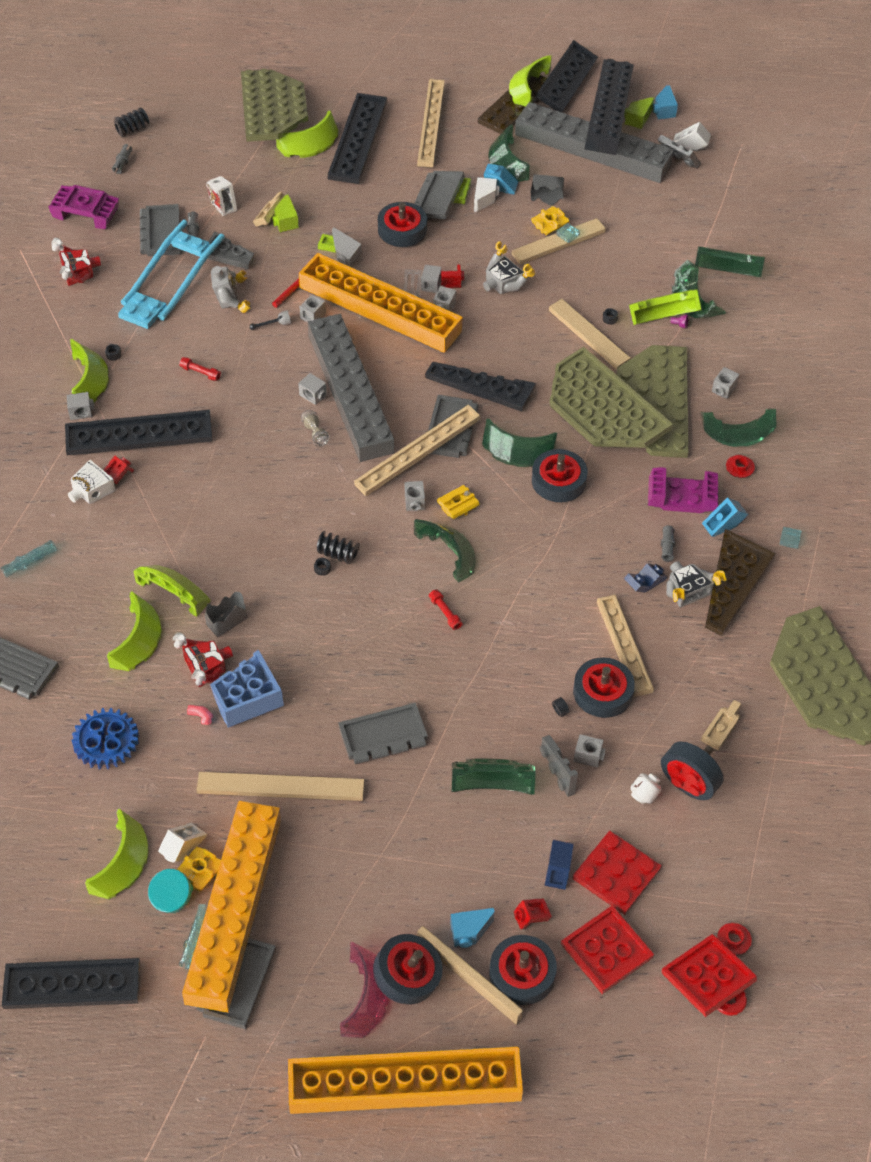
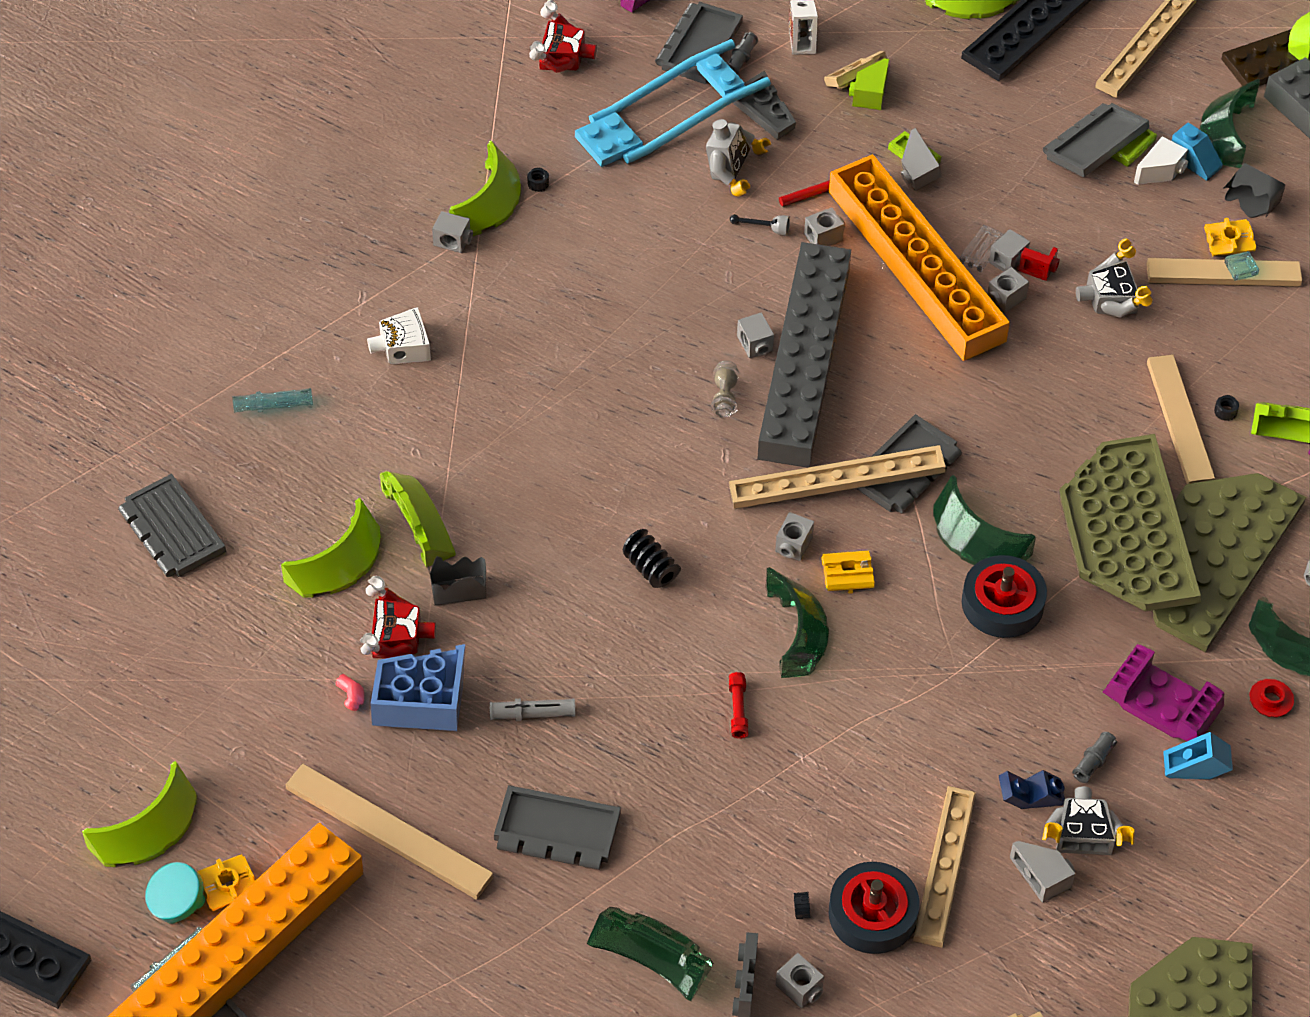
camera: 30 degrees right, 0 degrees up
black plate [65,409,213,456] -> none
blue gear [71,708,139,769] -> none
red bracket [103,456,134,484] -> none
white slope [158,823,207,863] -> none
red bar [179,357,221,381] -> none
black axle [314,557,331,576] -> none
wheel [377,202,427,247] -> none
black wing [425,361,536,412] -> none
dark brown wing [705,529,775,636] -> none
clear light blue tile [779,527,802,549] -> none
none -> light grey pin [489,698,575,721]
none -> light grey slope [1010,841,1075,903]

